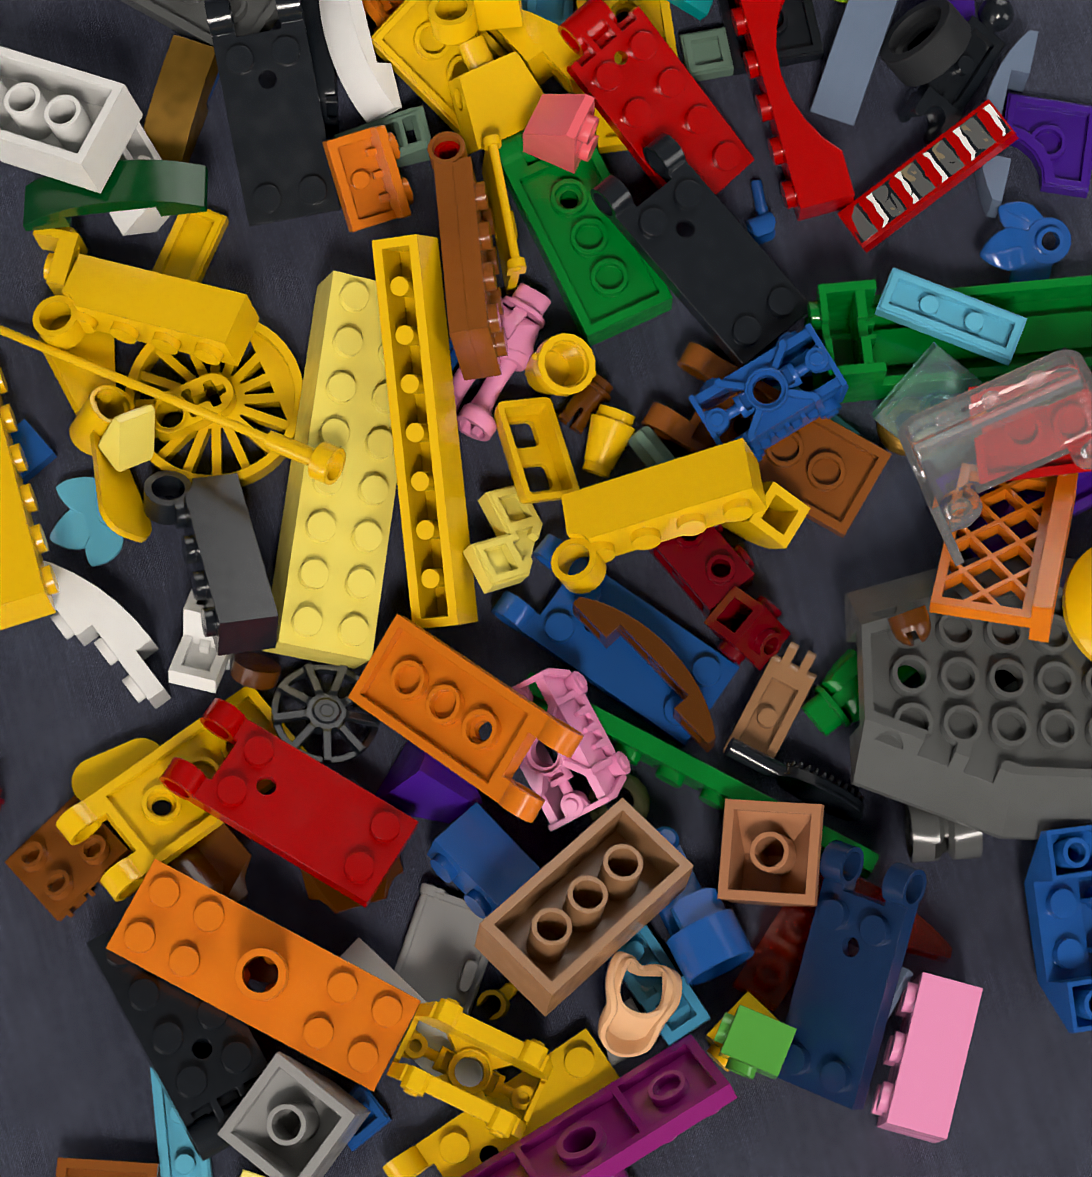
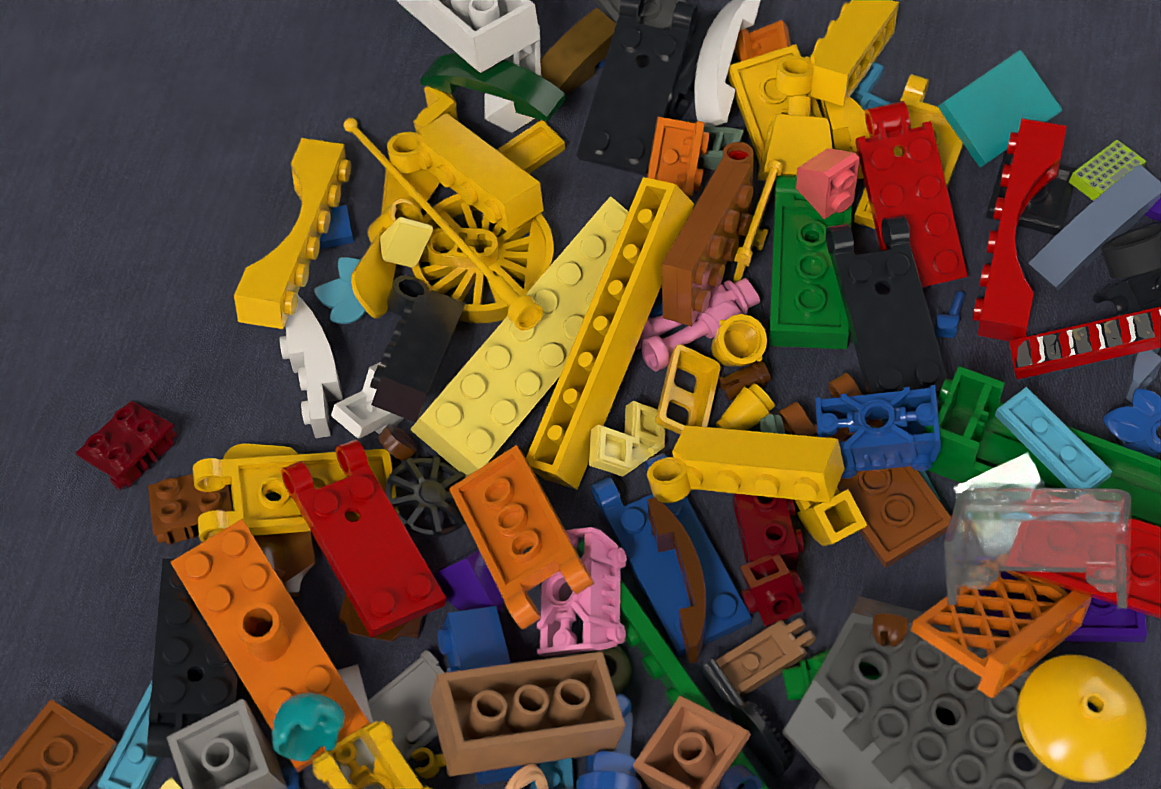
camera: 30 degrees right, 15 degrees down
sand green tile [680,27,734,82] -> none
none -> teal hair [272,692,345,762]

